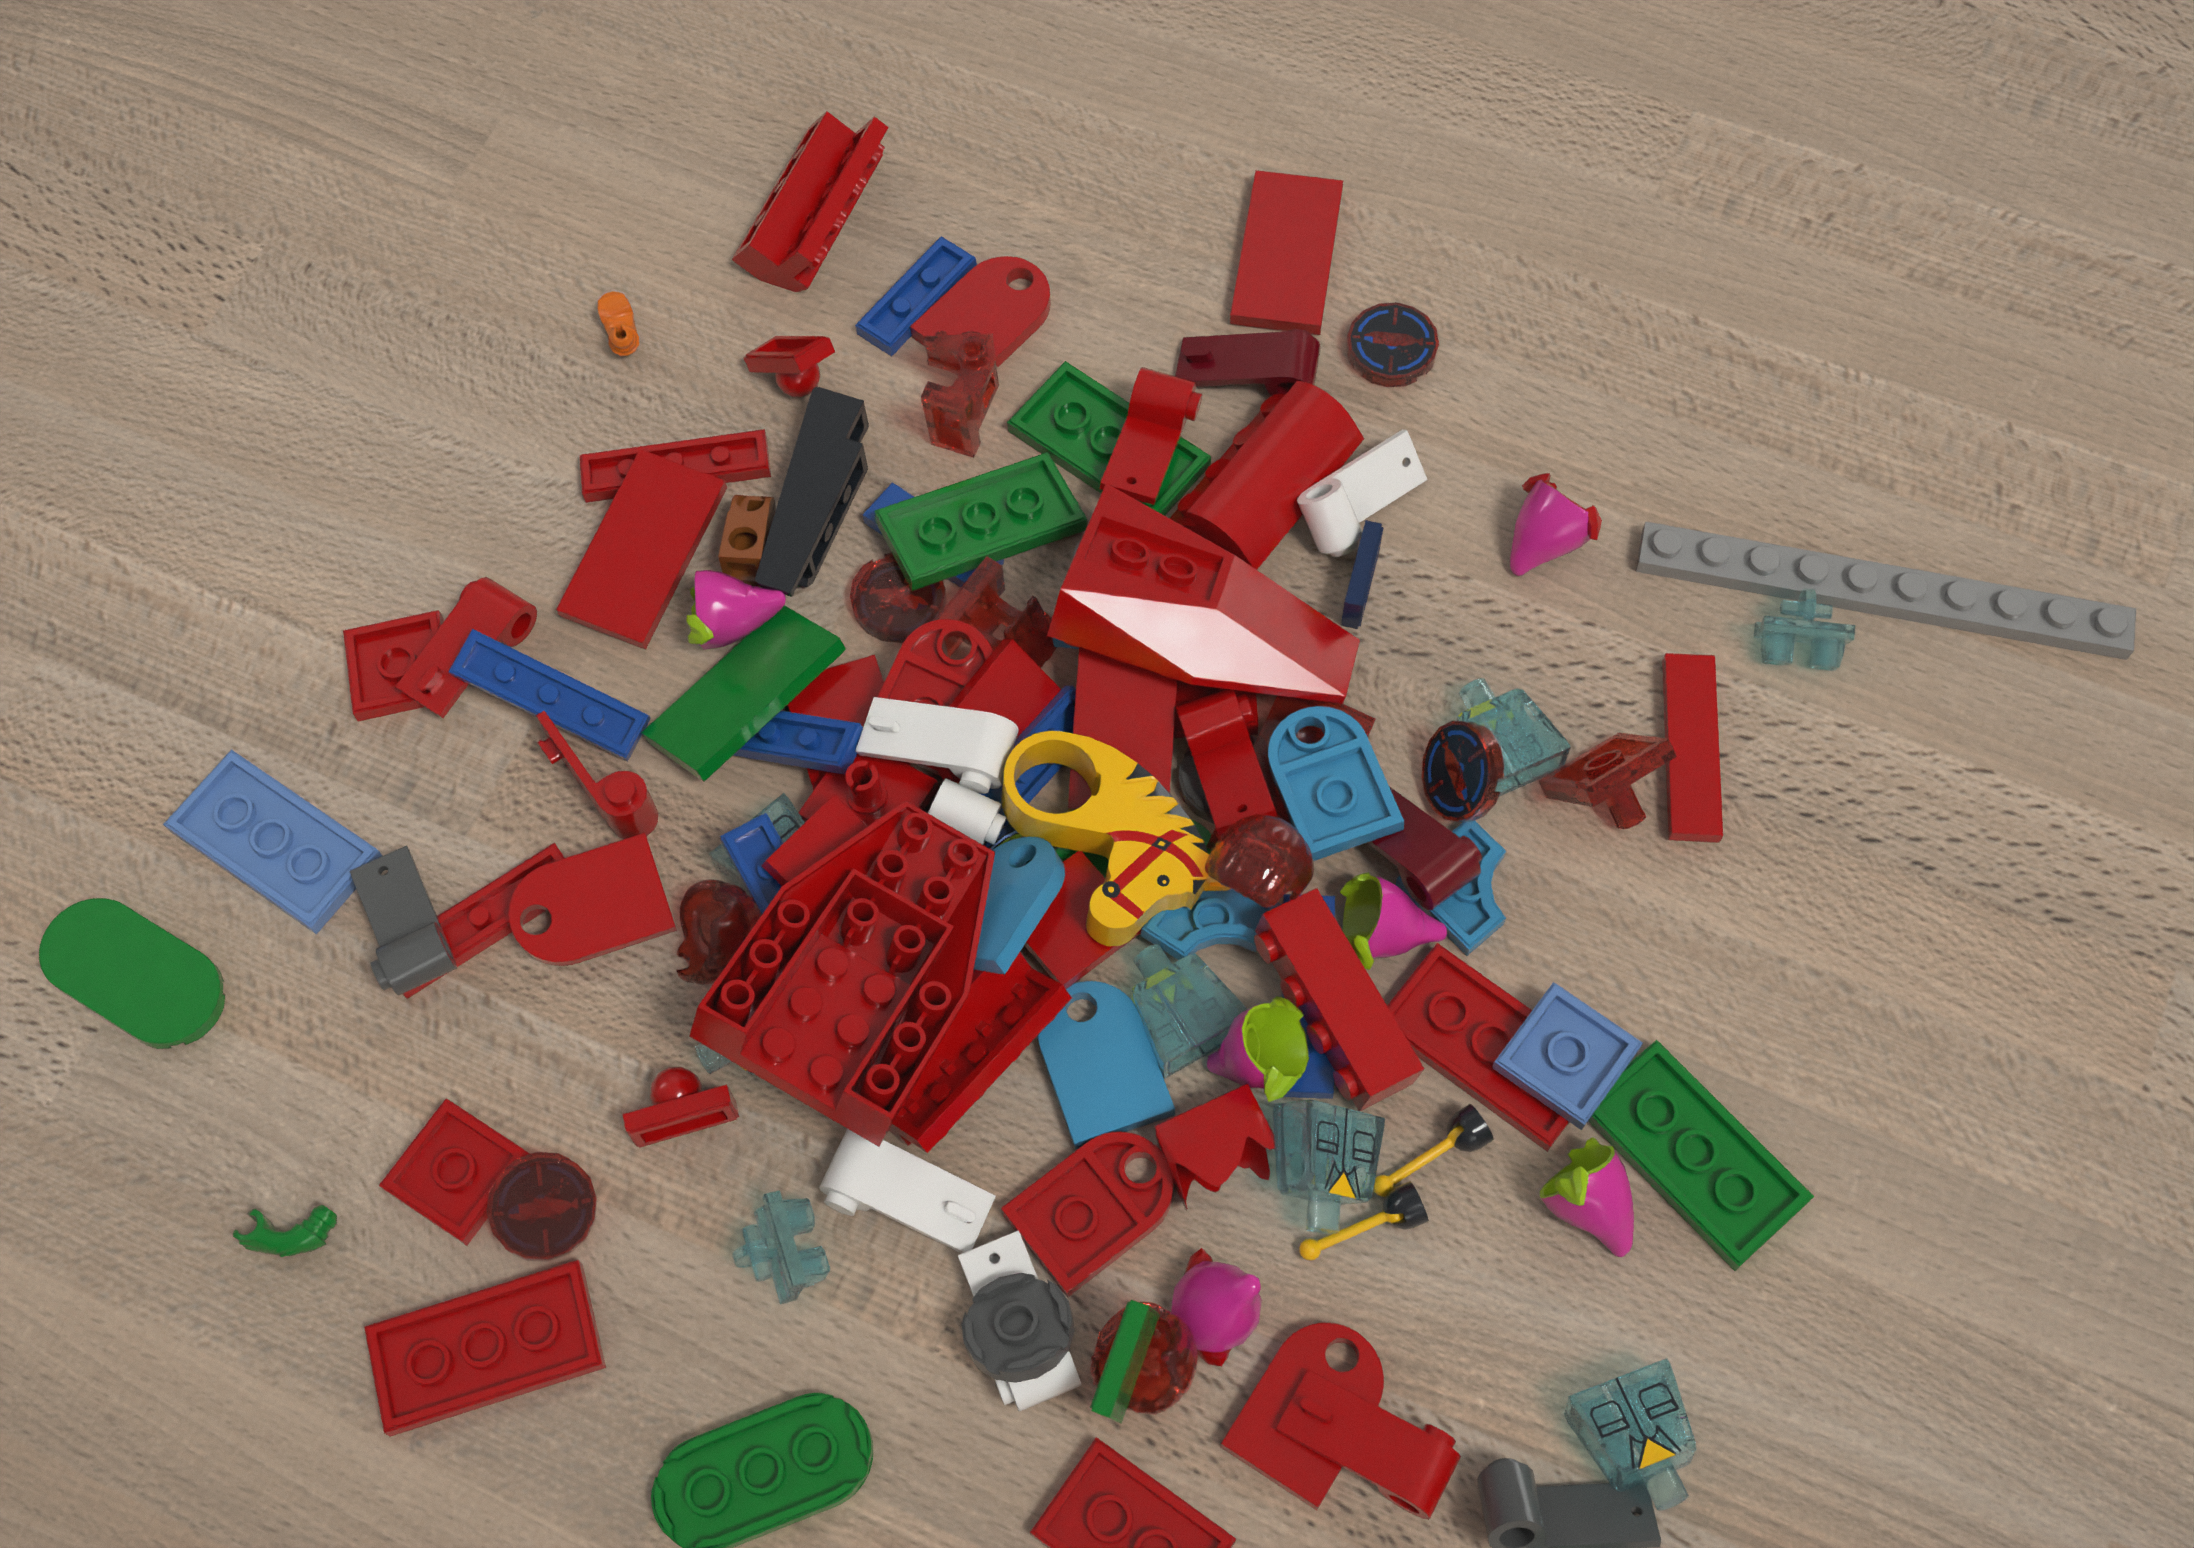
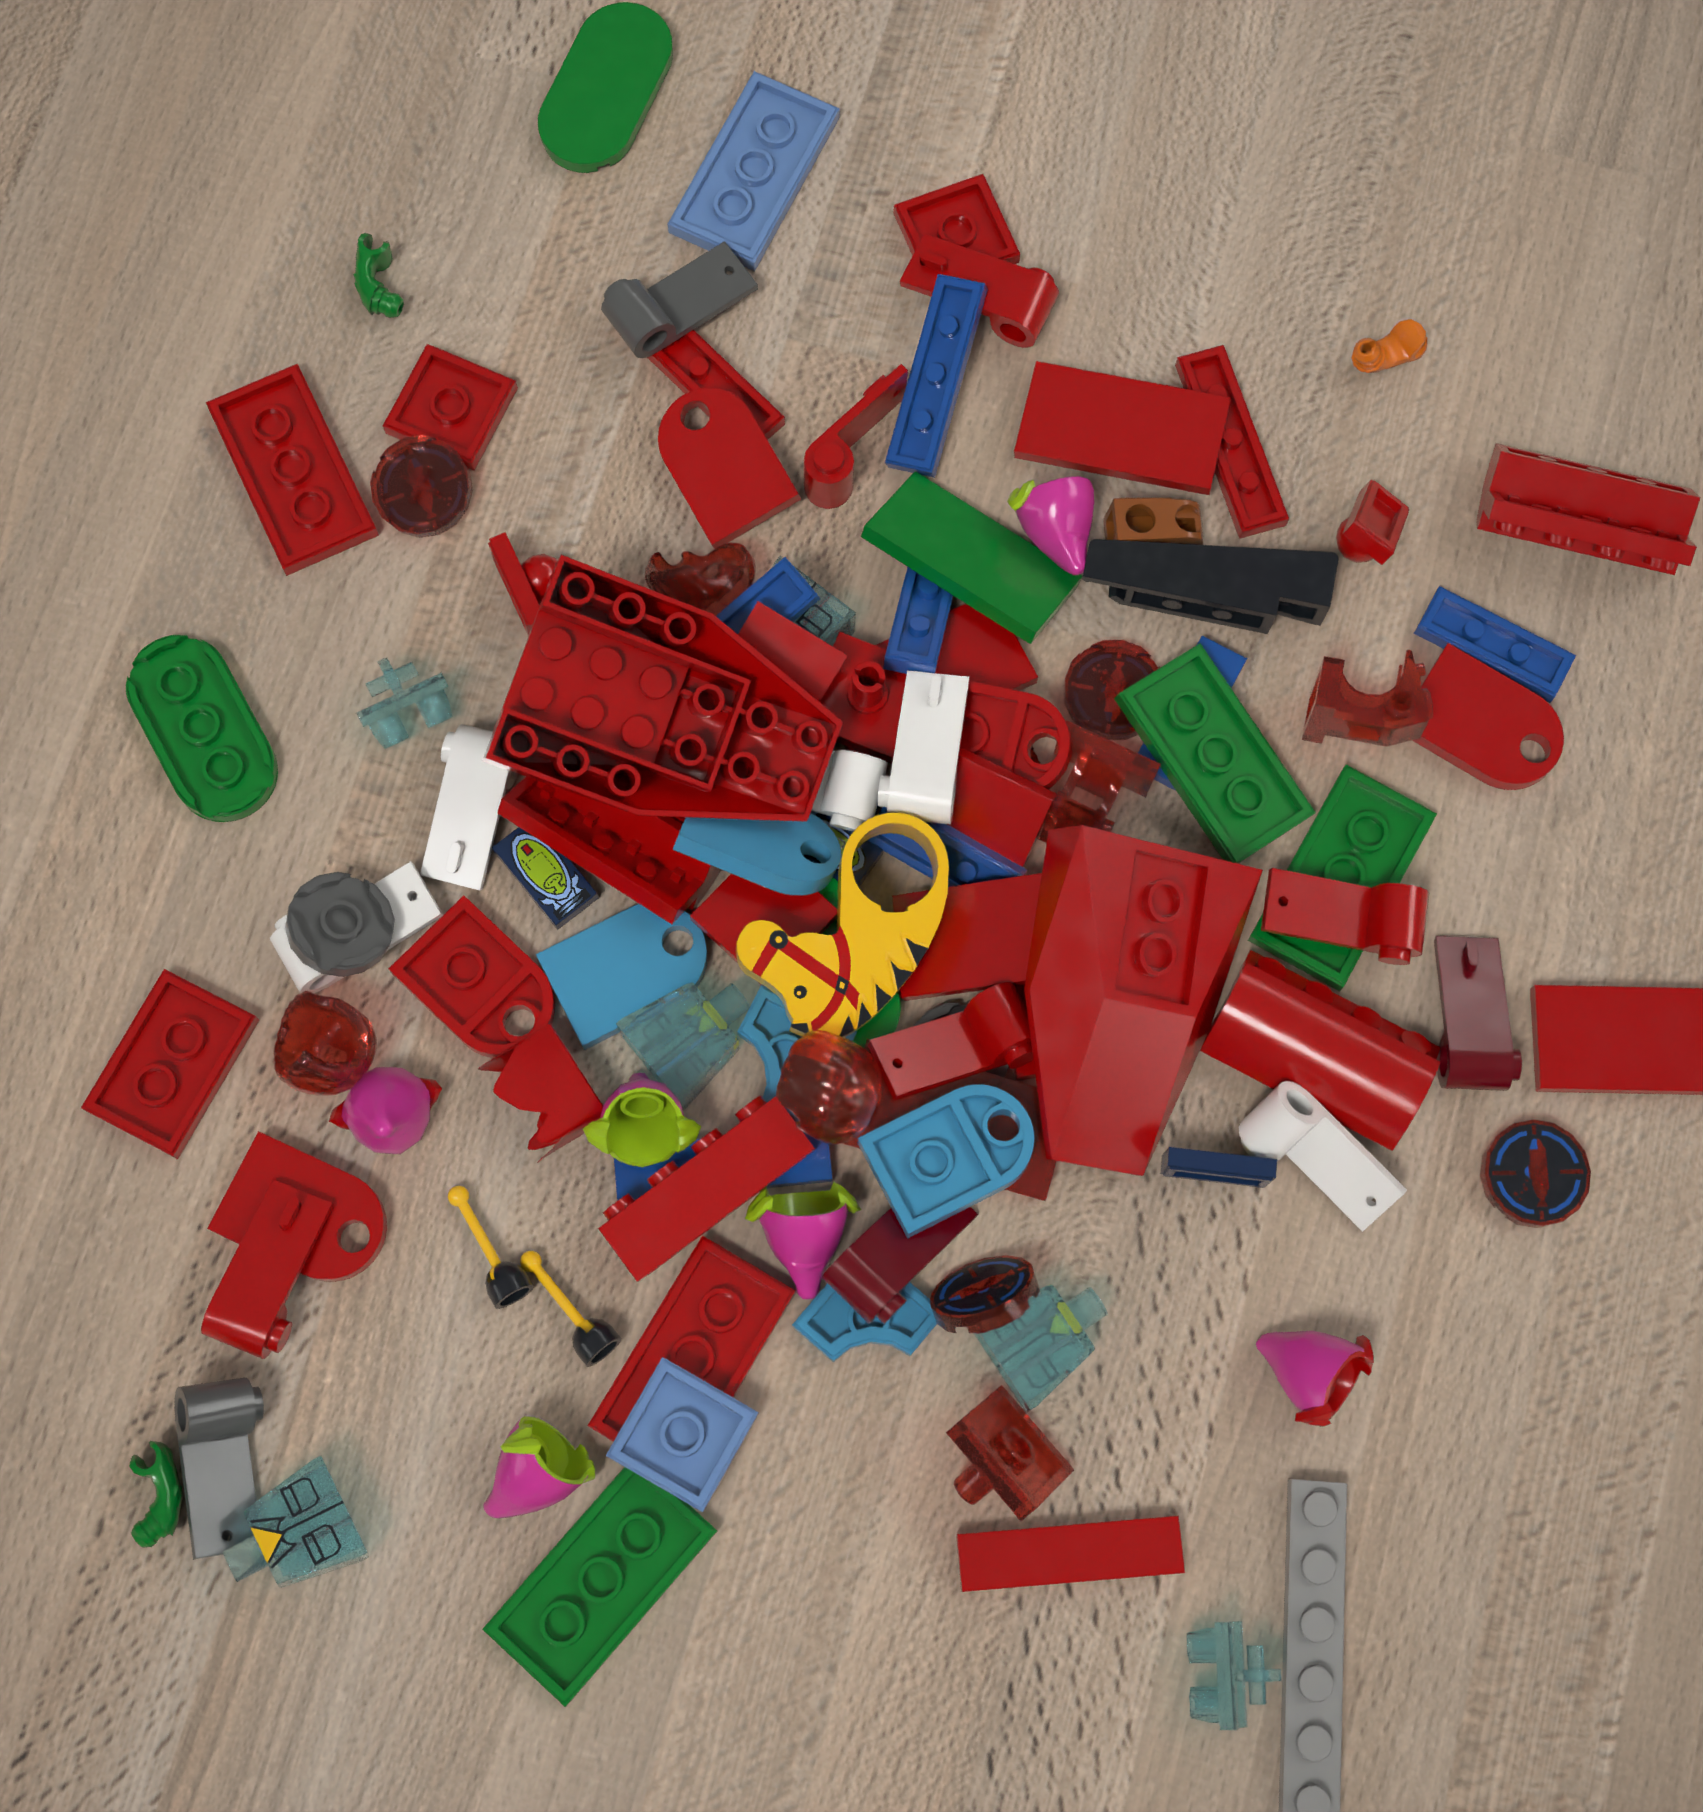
camera: 75 degrees right, 10 degrees up
green tile [1090,1300,1160,1424] -> none
clear light blue torso [1273,1099,1385,1233] -> none
none -> tile [492,827,599,930]

